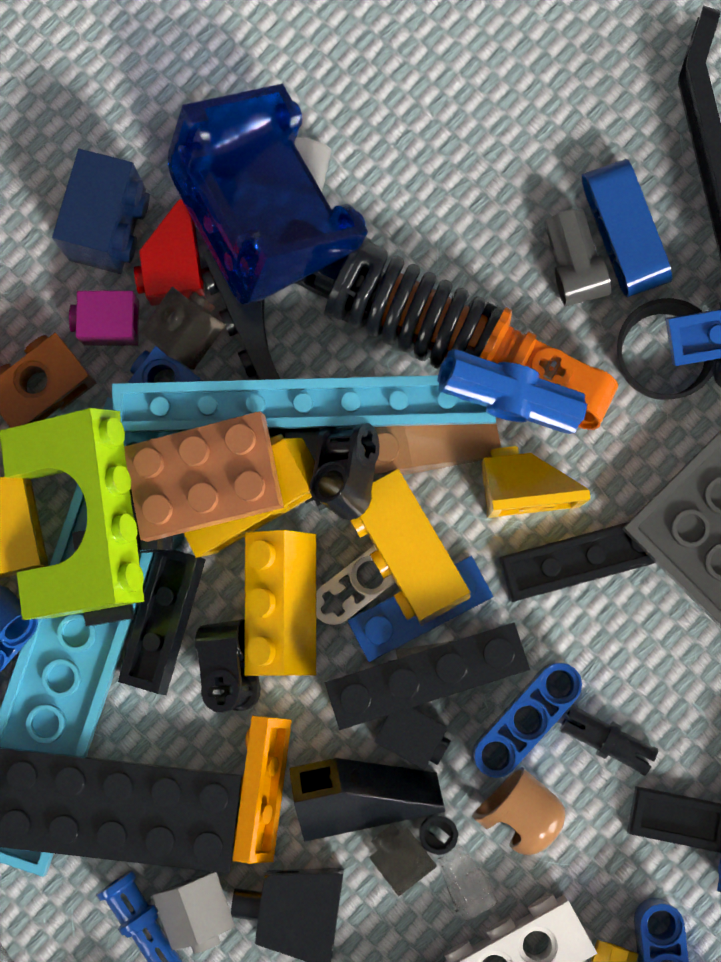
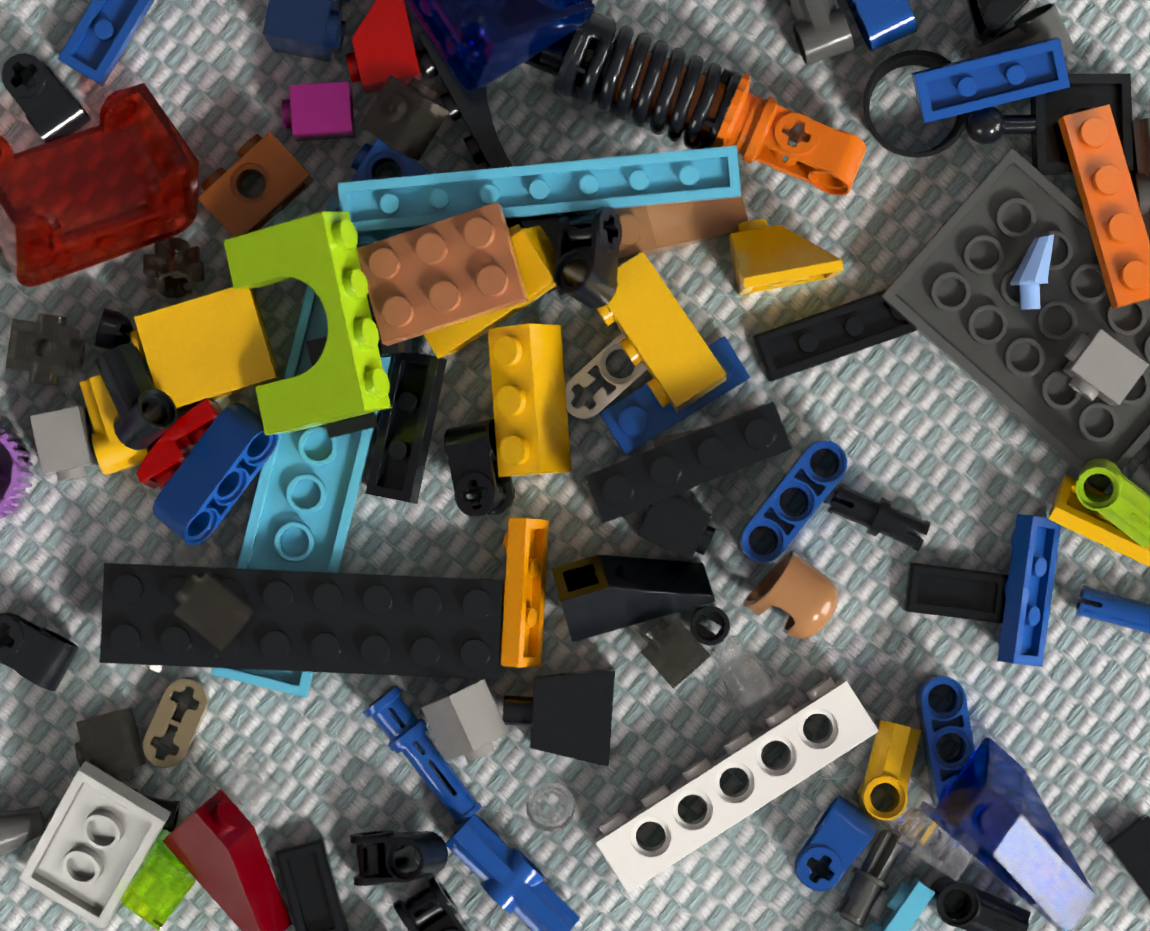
camera: 10 degrees left, 5 degrees up
blue piece [437,349,587,434] -> none

